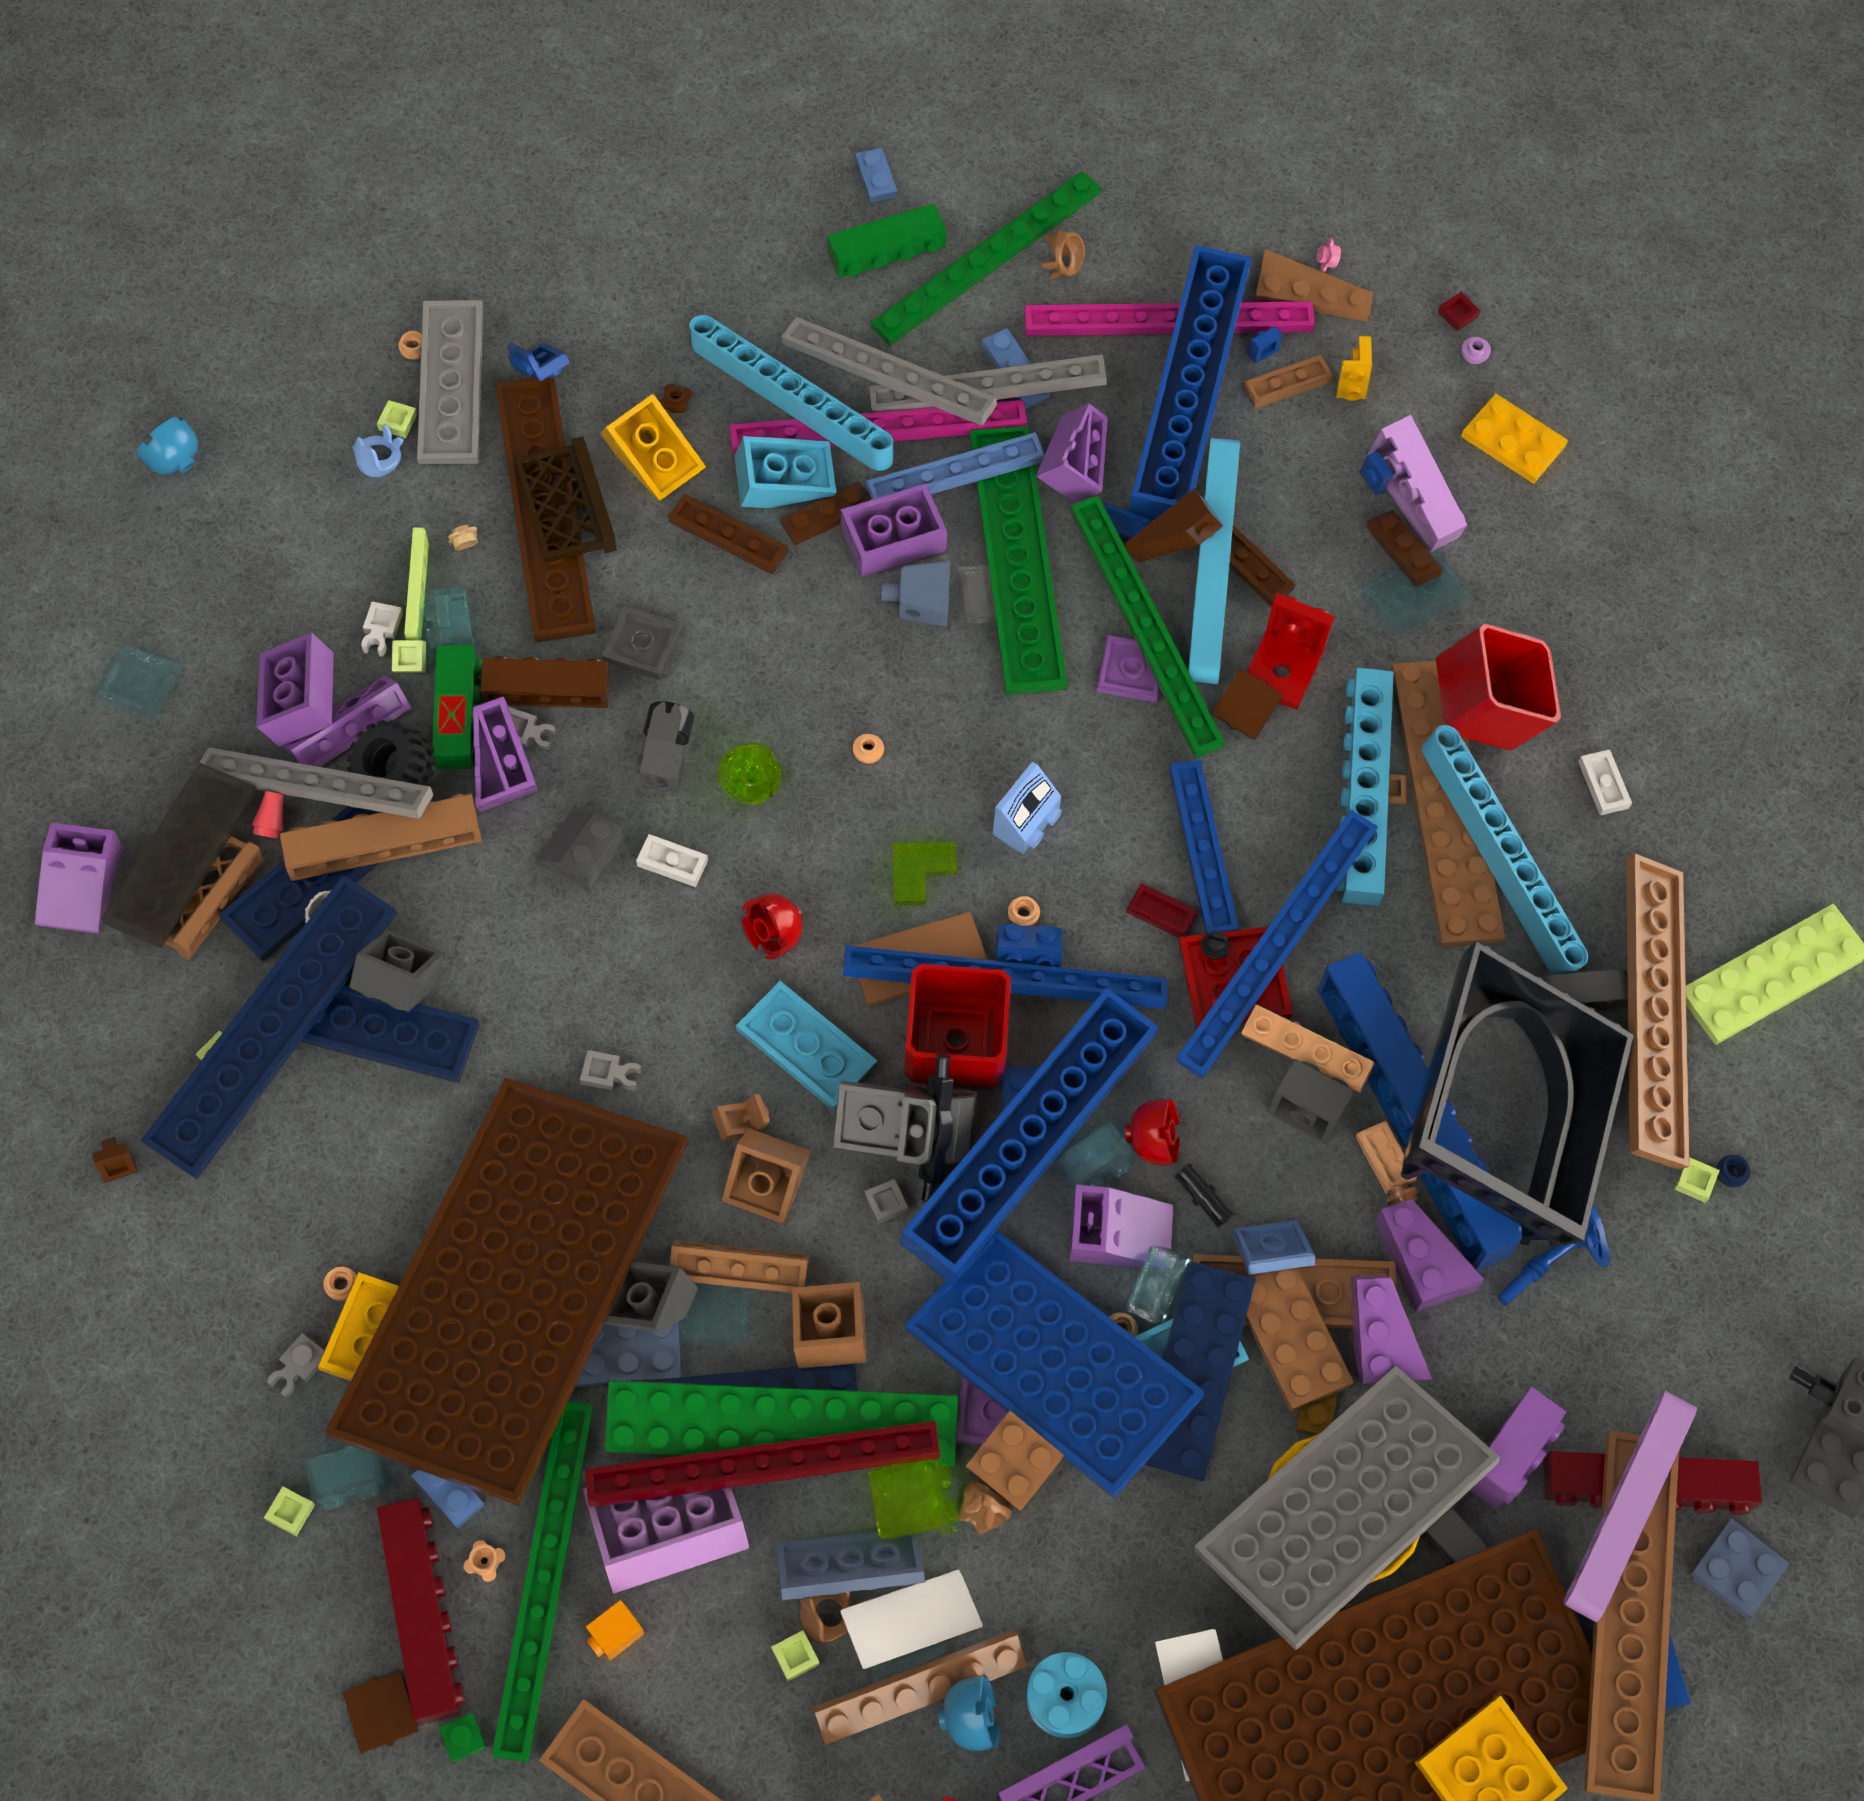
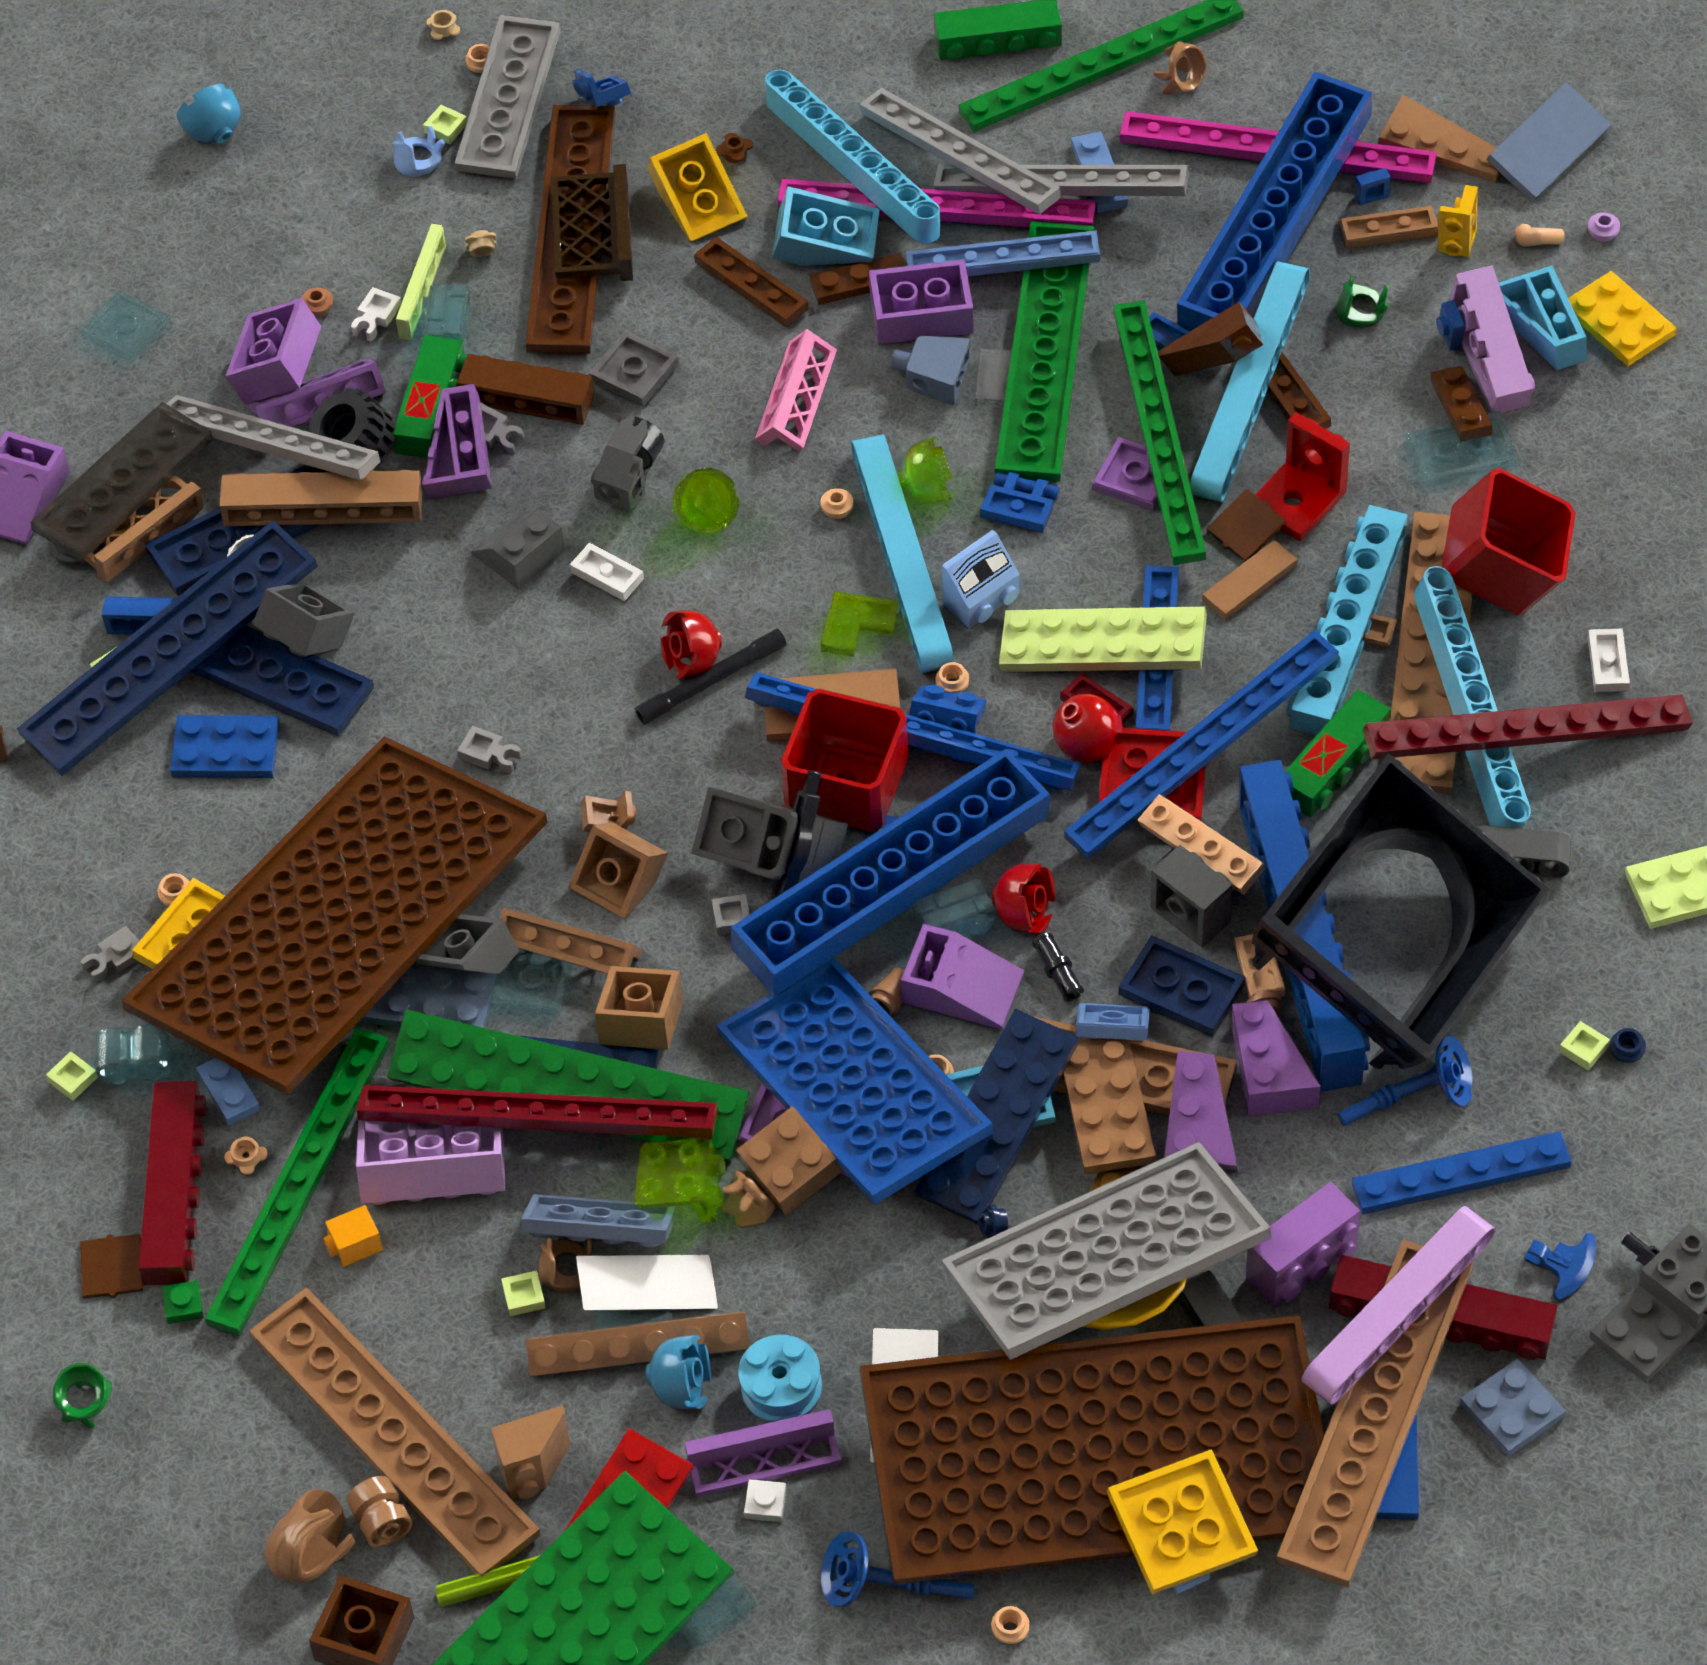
camera: 20 degrees right, 10 degrees down
coral cone [251,791,284,839] -> none
yellowish green plate [392,640,426,673] -> none
medium azure plate [736,981,878,1111] -> none
medium lavender wedge [1036,403,1108,503] -> none
clear light blue brick [1125,1246,1191,1323] -> none
black piece [1201,931,1230,959] -> none
bright pink plate [1317,238,1341,273] -> none
dark red plate [1438,292,1480,331] -> none
medium nougat plate [1626,854,1690,1170] -> none
none -> blue brick [102,596,175,634]
none -> blue plate [170,715,279,778]
none -> nougat plate [301,287,333,317]
none -> tan plate [427,10,460,40]
none -> black piece [634,628,787,725]
none -> bright pink fence [755,329,837,451]
none -> medium azure beam [851,434,954,674]
none -> medium nougat cone [868,968,905,1017]
none -> clear neon green cylinder [897,436,955,504]
none -> dark blue plate [979,1205,1008,1239]
none -> blue plate [980,472,1060,533]
none -> yellowish green plate [999,607,1207,672]
none -> red cylinder [1052,694,1123,763]
none -> dark blue plate [1118,935,1245,1037]
none -> medium nougat tile [1202,540,1298,621]
none -> green brick [1284,689,1391,817]
none -> green piece [1335,276,1388,328]
none -> blue plate [1352,1131,1572,1215]
none -> dark red plate [1363,694,1693,760]
none -> sand blue tile [1486,82,1612,202]
none -> medium azure wedge [1499,265,1587,370]
none -> light nougat arm [1515,224,1564,247]
none -> blue piece [1524,1233,1596,1301]

